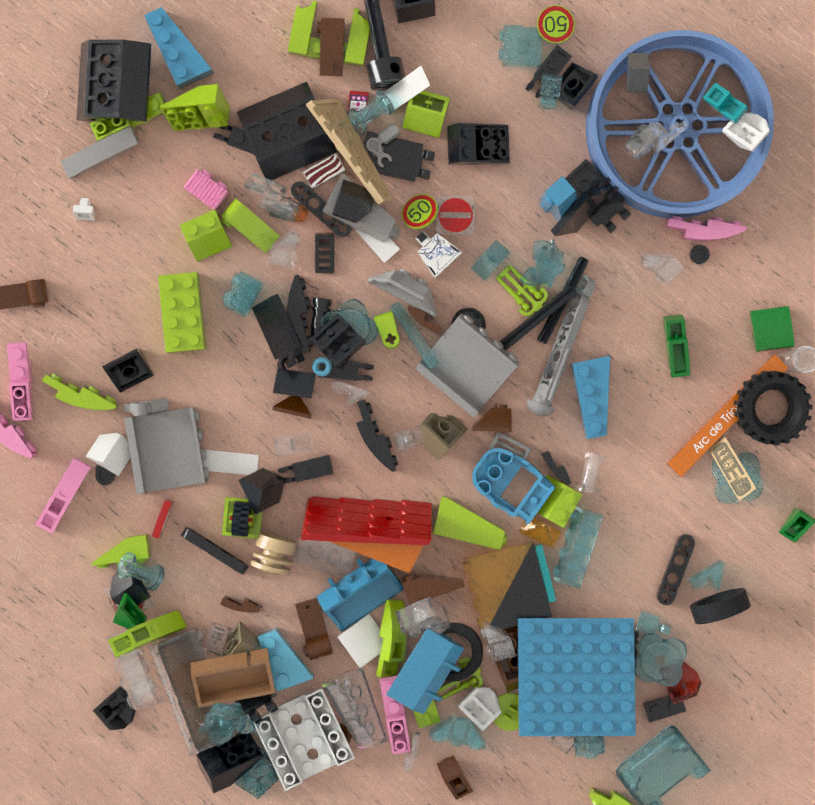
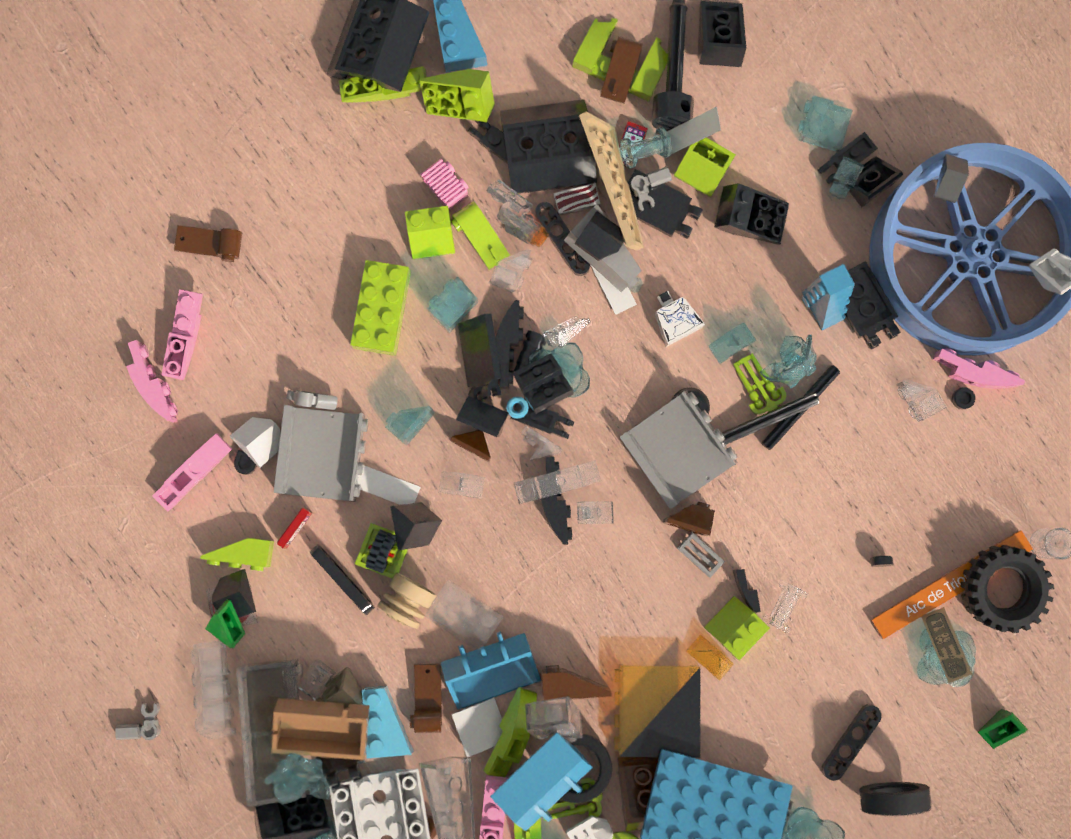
camera: 10 degrees right, 5 degrees down
lime slope [42,373,119,410] -> none
light grey slope [61,126,140,179] -> none
white tile [73,198,96,221] -> none
black slope [93,685,138,731] -> none
black slope [102,349,154,393] -> none
lime slope [108,610,187,658] -> none
clear light blue piece [117,552,165,591] -> none
reddish brown slope [220,595,263,613] -> none
black hinge [278,455,334,484] -> none
red piece [300,496,432,573] -> none
black slope [315,233,334,273] -> none
light grey wedge [368,269,437,318] -> none
lime piece [374,311,400,349] -> none
clear light blue axle [390,302,439,369] -> none
piece [401,194,438,229] -> none
reddish brown slope [407,306,441,335] -> none
dark tan slope [420,413,467,461] -> none
lime slope [433,495,507,550] -> none
piece [436,196,475,235] -> none
dark azure slope [472,448,556,525] -> none
clear slope [480,620,516,662] -> none
light grey piece [527,276,595,416] -> none
teal tile [534,543,556,602] -> none
piece [536,5,575,44] -> none
black tile [551,177,619,236] -> none
clear light blue brick [553,506,603,589] -> none
dark azure wedge [570,356,610,439] -> none
clear plate [625,120,689,160] -> none
clear light blue plate [635,610,671,635] -> none
green slope [663,314,691,378] -> none
clear light blue slope [687,560,725,591] -> none
teal slope [703,83,748,124] -> none
green slope [750,306,795,352] -> none
none -> light grey bar [115,703,161,740]
none -> clear light blue slope [385,406,435,446]
none -> clear slope [514,460,601,504]
none -> clear slope [542,317,591,348]
none -> black tile [870,556,894,567]

